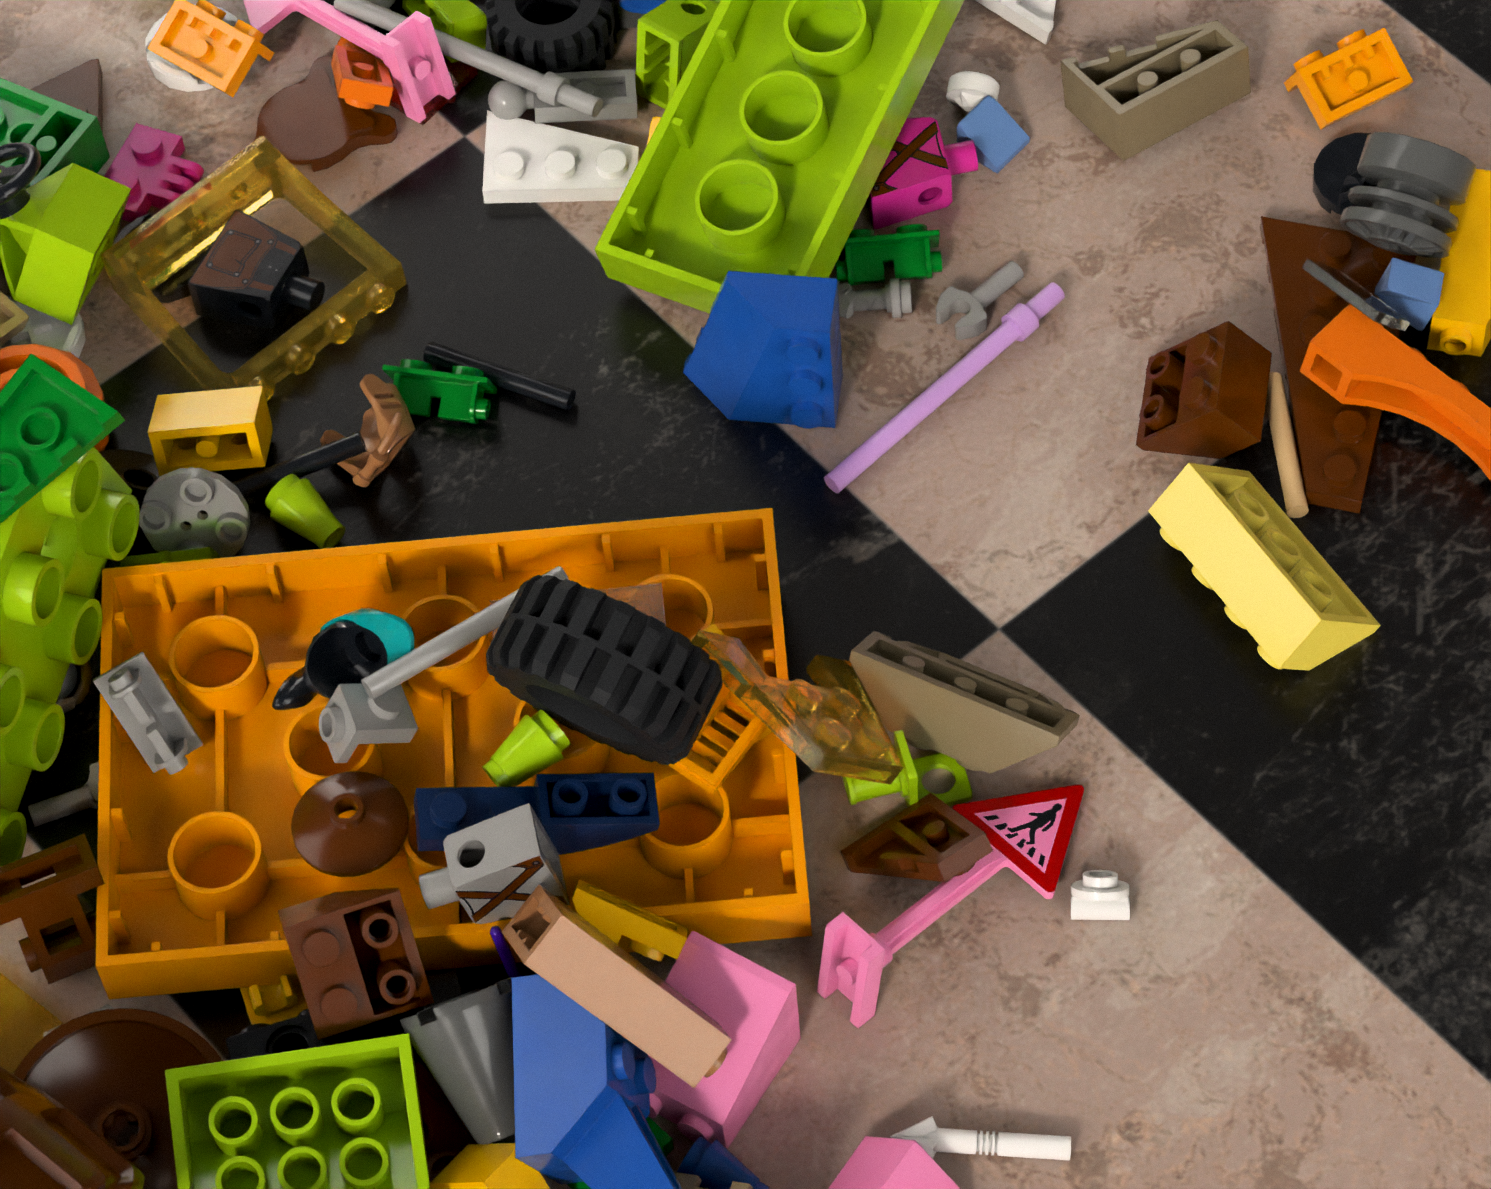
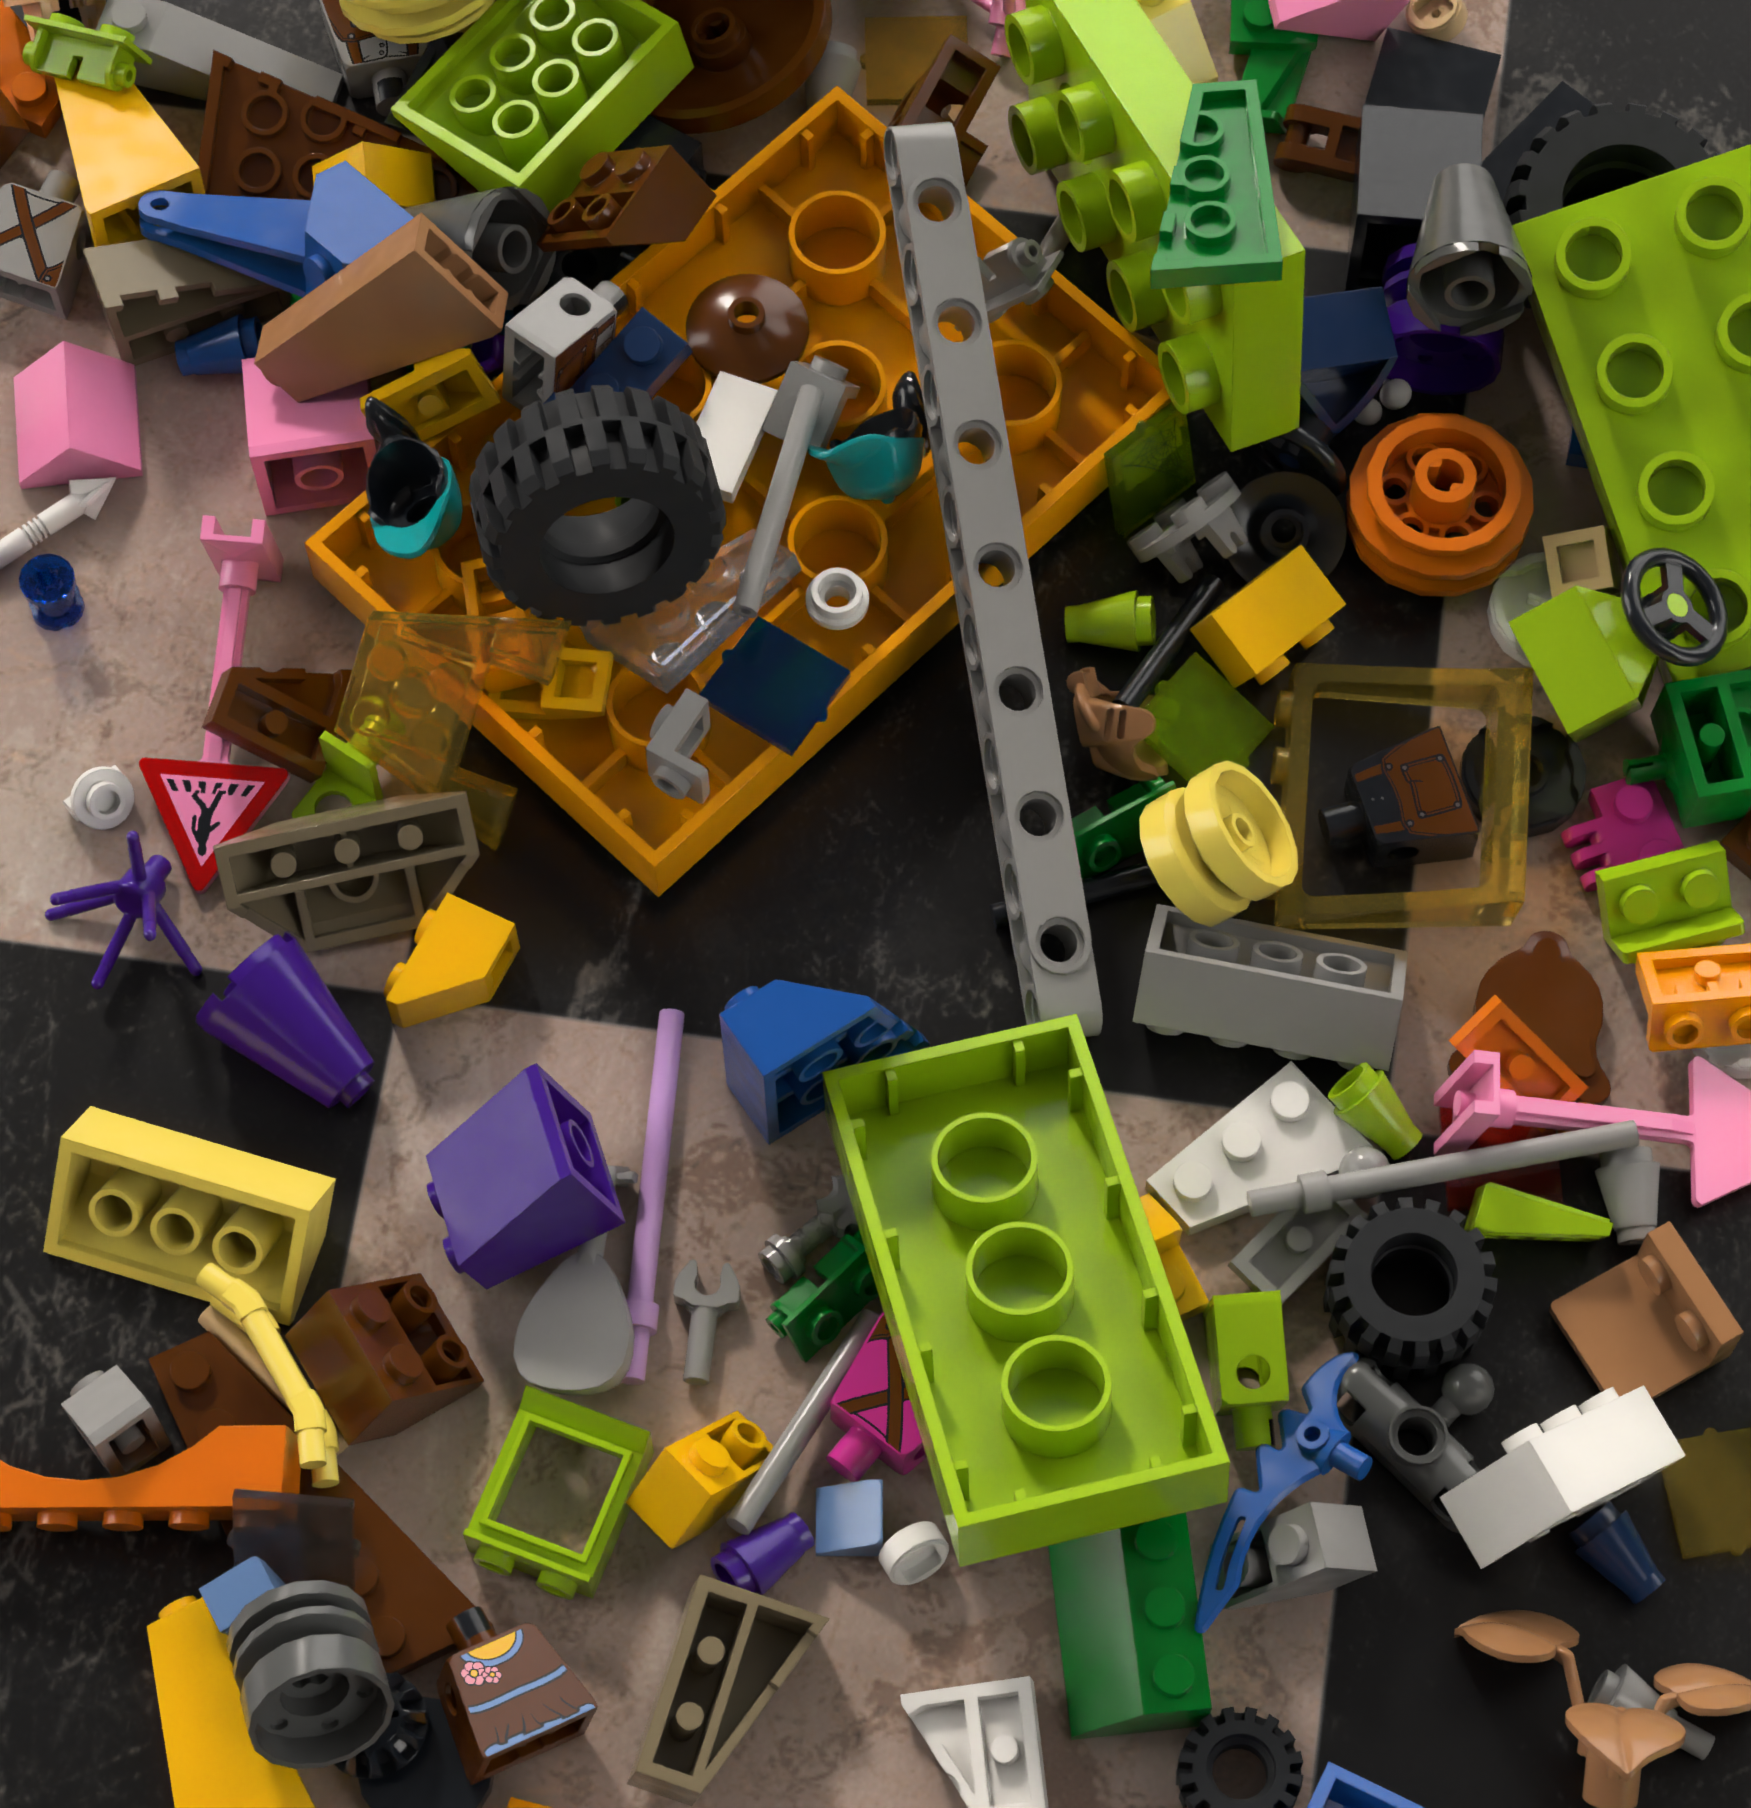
camera: 135 degrees right, 10 degrees up
none -> clear blue bush [19,554,85,631]
none -> dark purple plant [45,830,203,990]
none -> light grey slope [61,1364,172,1477]
none -> dark purple cone [195,931,375,1108]
none -> light yellow piece [196,1263,339,1488]
none -> black hair [365,396,463,559]
none -> yellow slope [384,892,520,1028]
none -> dark purple slope [426,1063,626,1290]
none -> reddish brown torso [436,1606,598,1786]
none -> lime window [463,1385,654,1600]
none -> light grey piece [513,1166,639,1395]
none -> yellow slope [625,1410,774,1549]
none -> light grey bracket [645,688,711,804]
none -> white tile [697,371,778,504]
none -> piece [699,616,851,756]
none -> dark purple cone [710,1512,814,1595]
none -> light grey bar [726,1309,880,1535]
none -> white plate [805,567,869,630]
none -> light grey beam [884,122,1103,1037]
none -> light grey slope [1132,904,1408,1071]
none -> light yellow wheel [1139,760,1298,927]
none -> clear neon green piece [1143,652,1275,783]
none -> lime cone [1328,1062,1423,1160]
none -> lime bracket [1595,840,1745,964]

